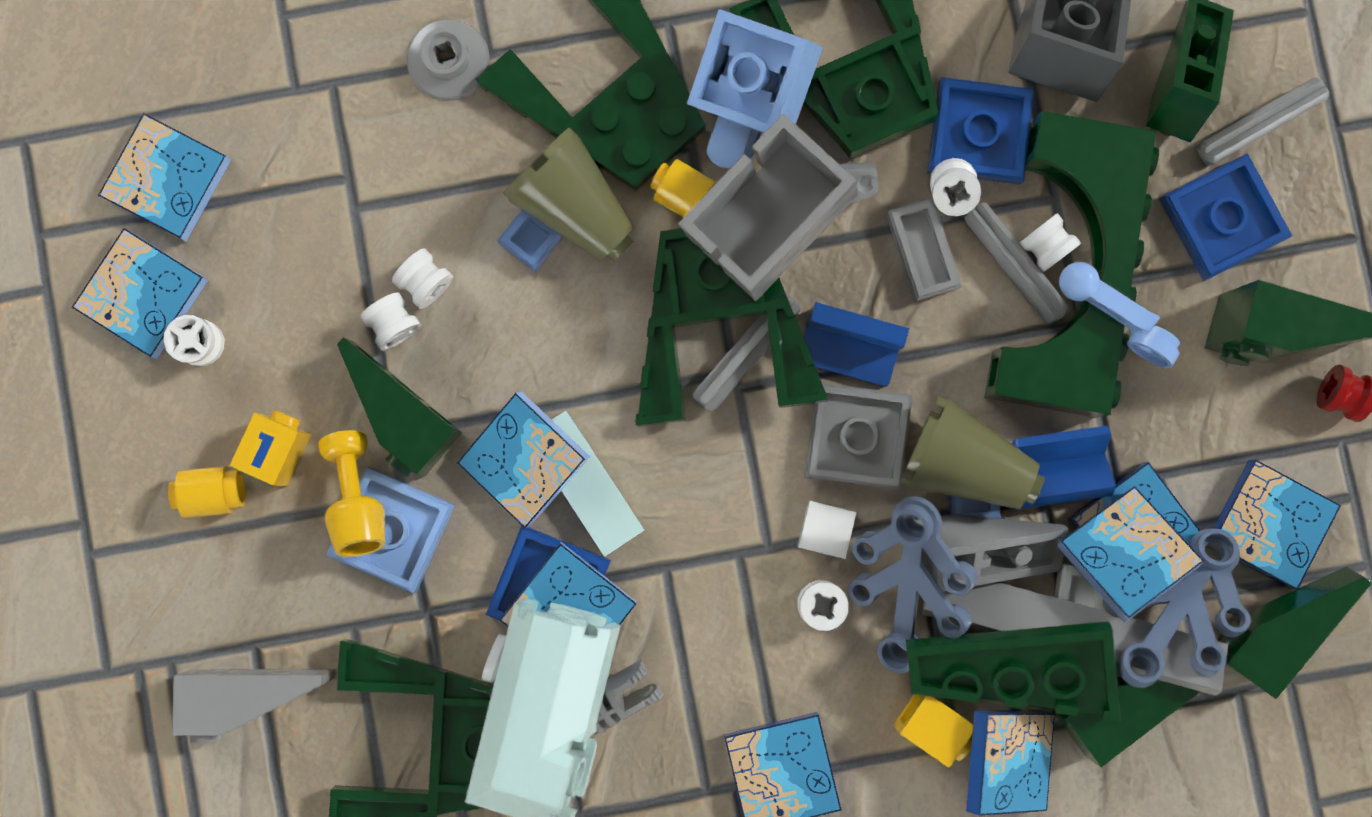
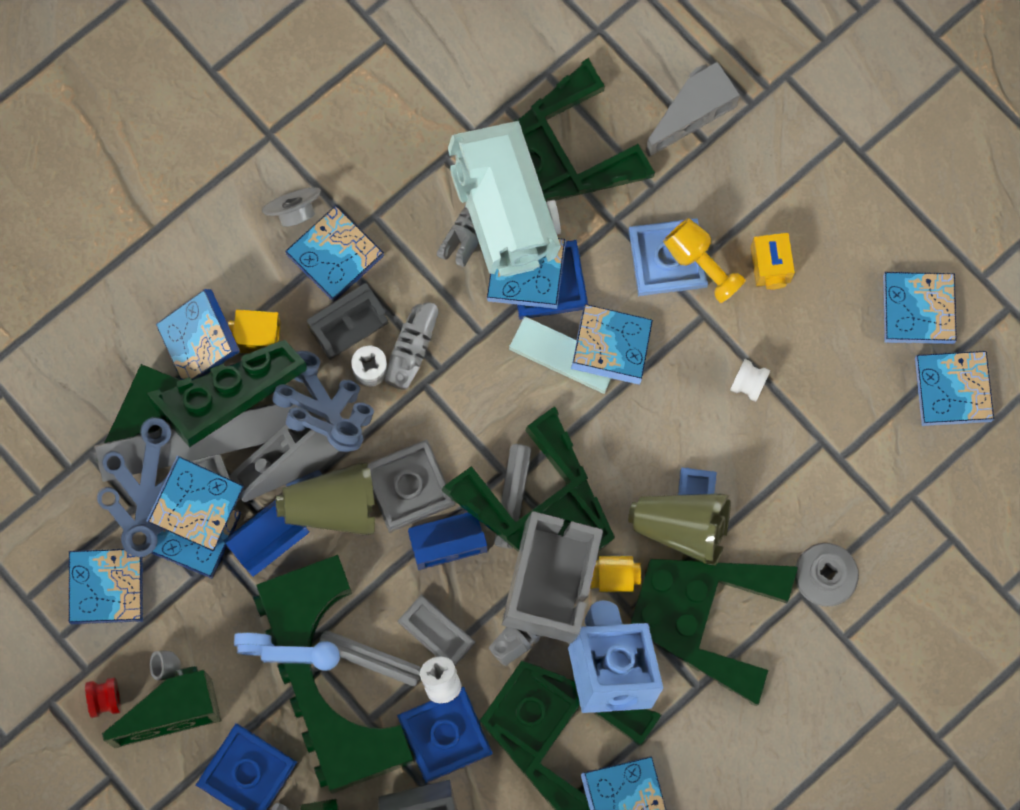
camera: 145 degrees right, 10 degrees down
white wheel [164,315,225,366] -> none
yellow brick [168,466,246,519] -> none
dark green slope [337,337,462,477] -> none
white wheel [392,248,453,309] -> none
white tile [797,501,857,559] -> none
white wheel [1019,213,1081,273] -> none
dark green slope [1218,567,1372,699] -> none
none -> light grey hinge [150,651,181,680]
none -> dark grey hinge [307,283,389,360]
none -> light grey hinge [384,302,439,390]

